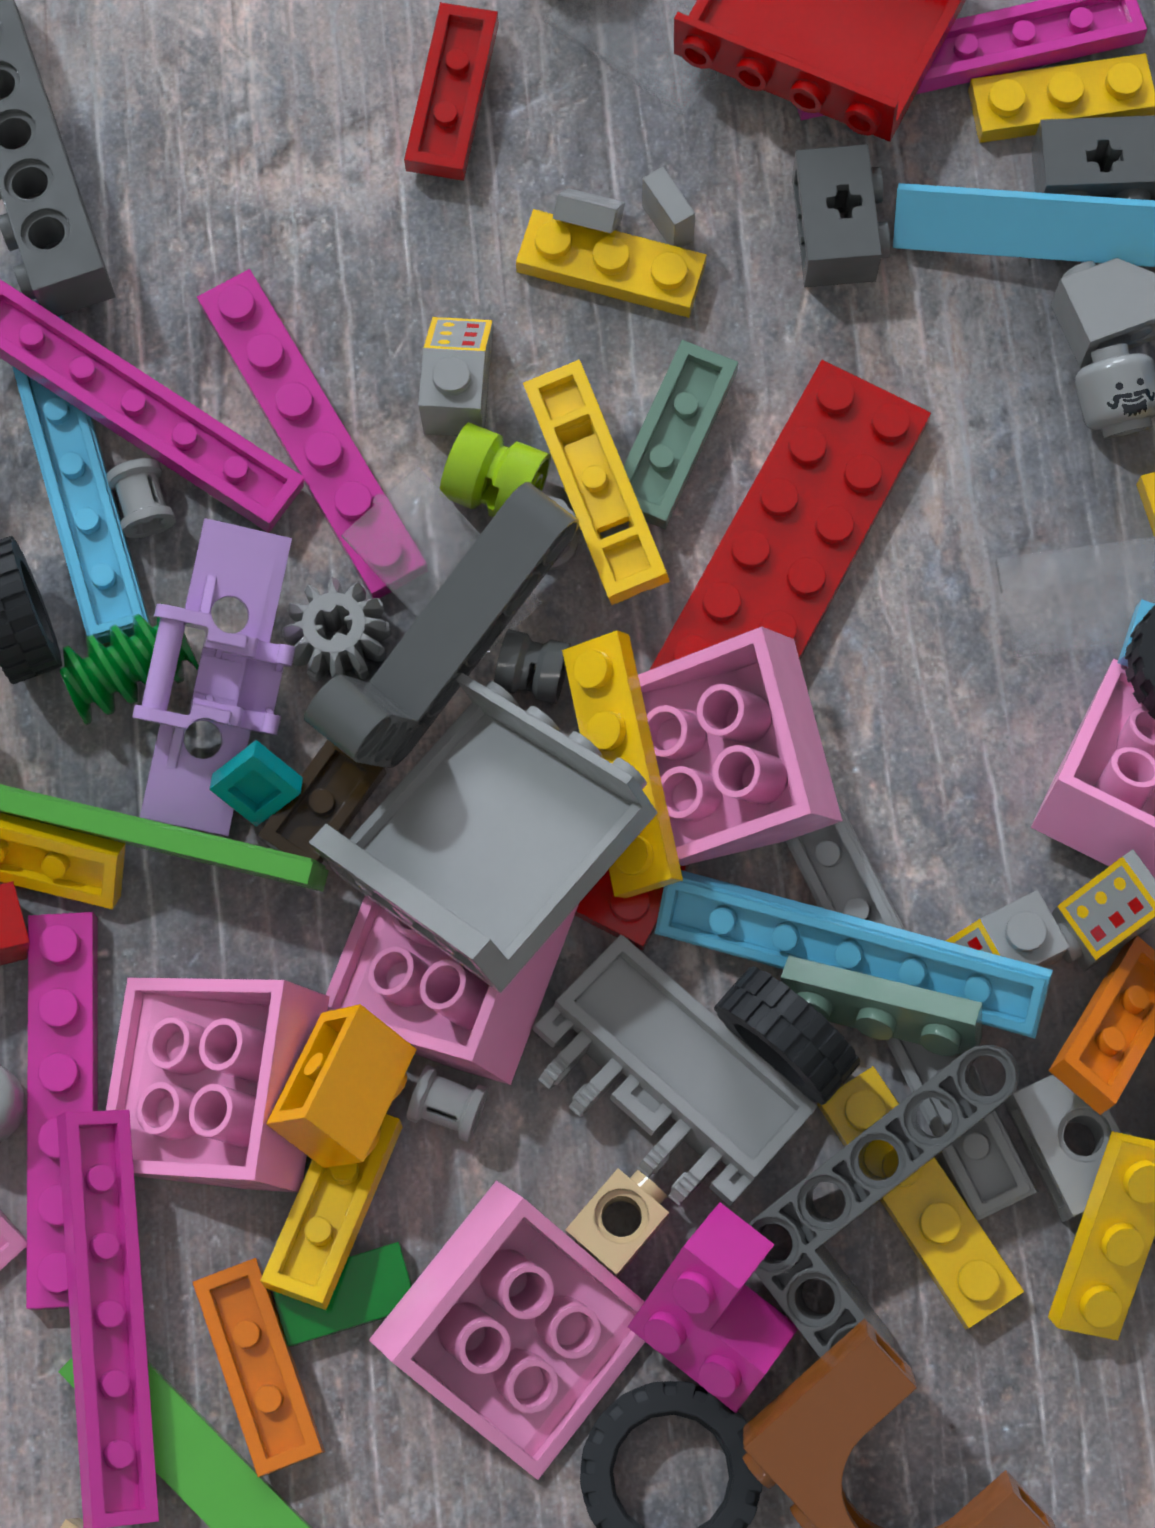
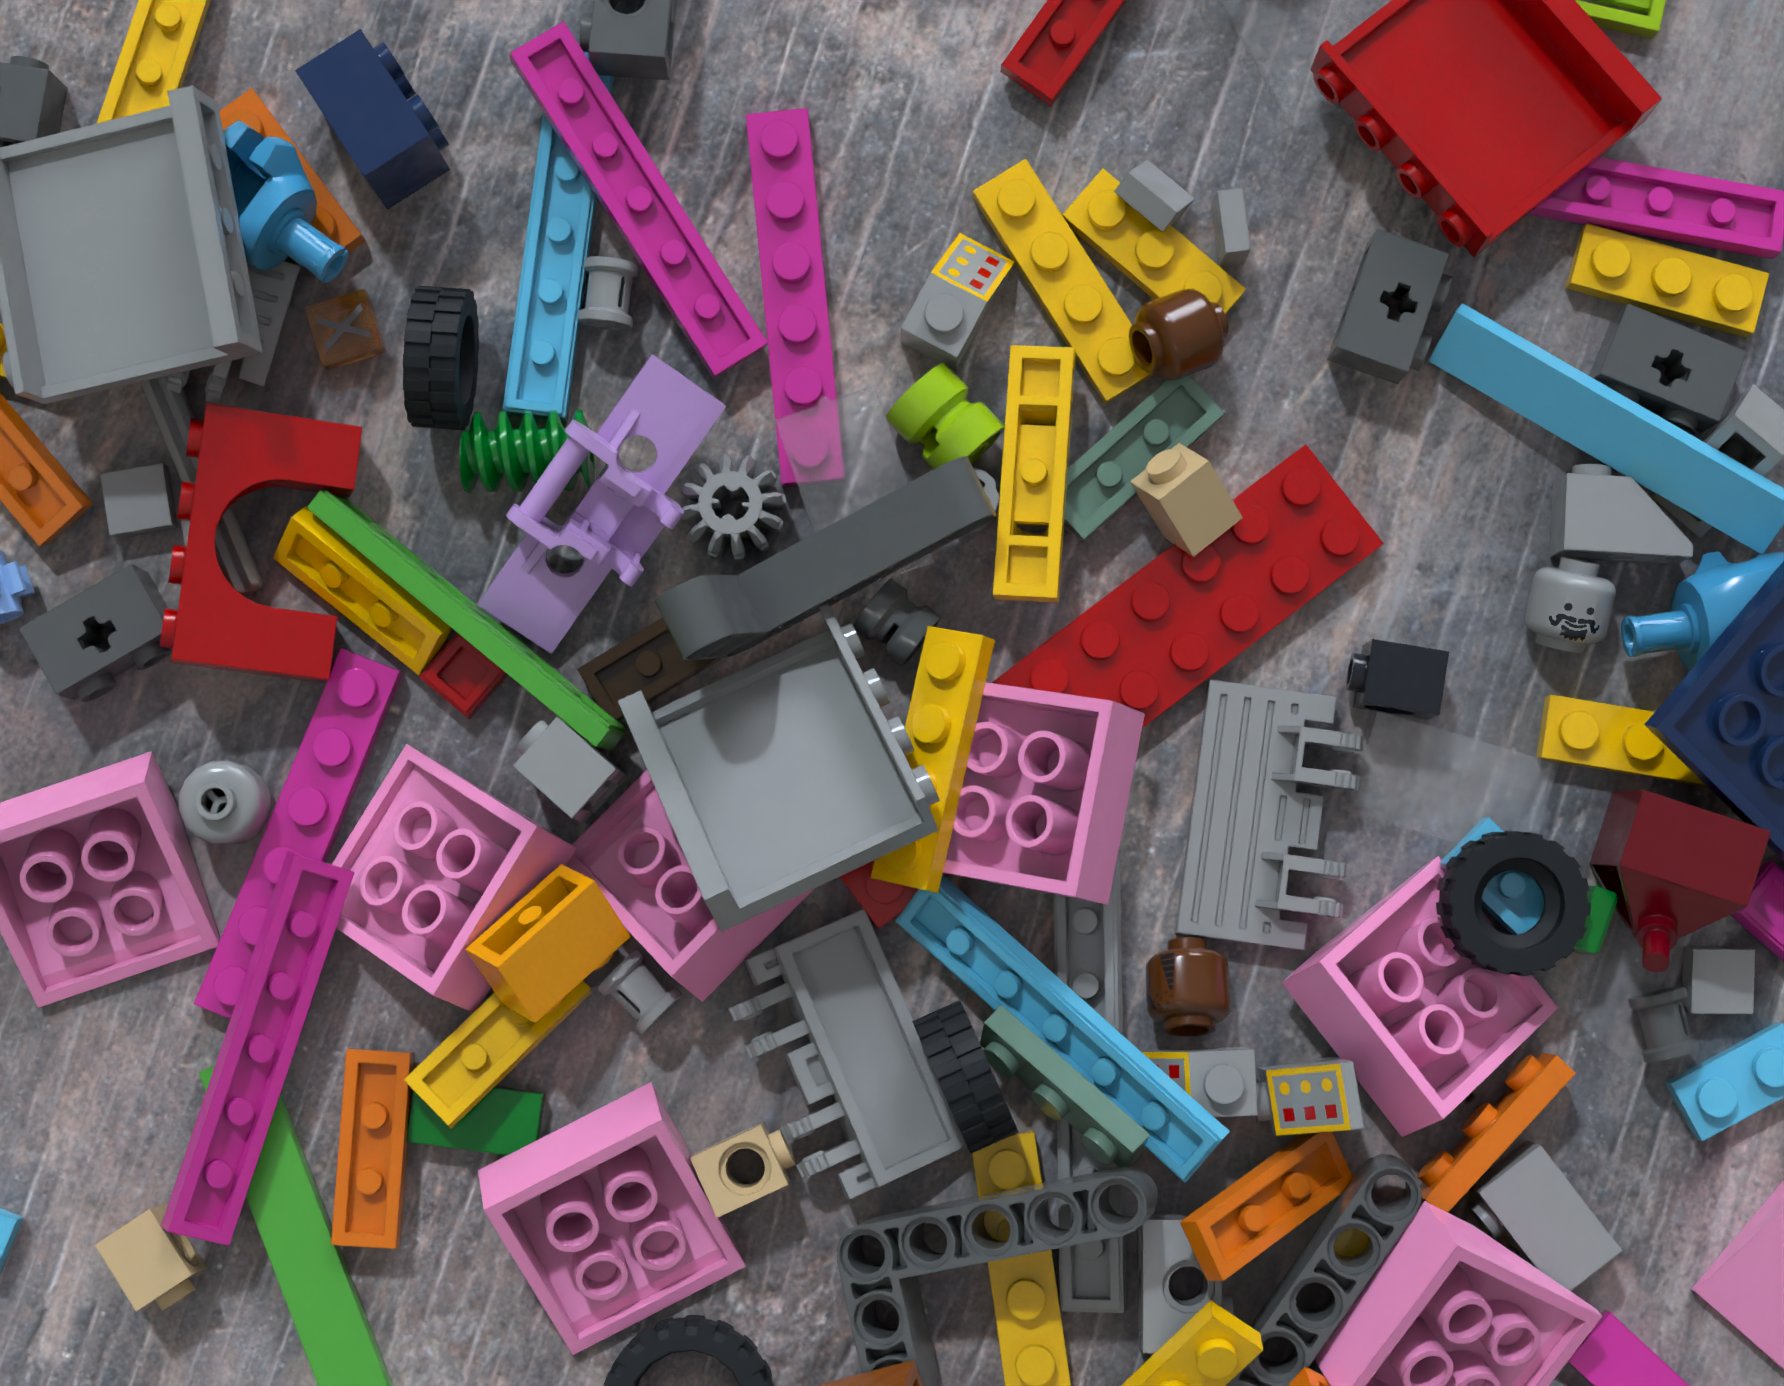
camera: 25 degrees right, 10 degrees up
teal plate [209,740,303,827] -> none
dark pink brick [627,1202,798,1413] -> none
none -> red tile [419,633,508,719]
none -> light grey brick [513,717,629,824]
none -> yellow plate [972,159,1154,405]
none -> reddish brown head [1129,289,1228,381]
none -> tan brick [1130,443,1243,557]
none -> reddish brown head [1146,937,1231,1037]
none -> light grey hinge [1175,679,1365,950]
none -> black brick [1346,639,1449,720]

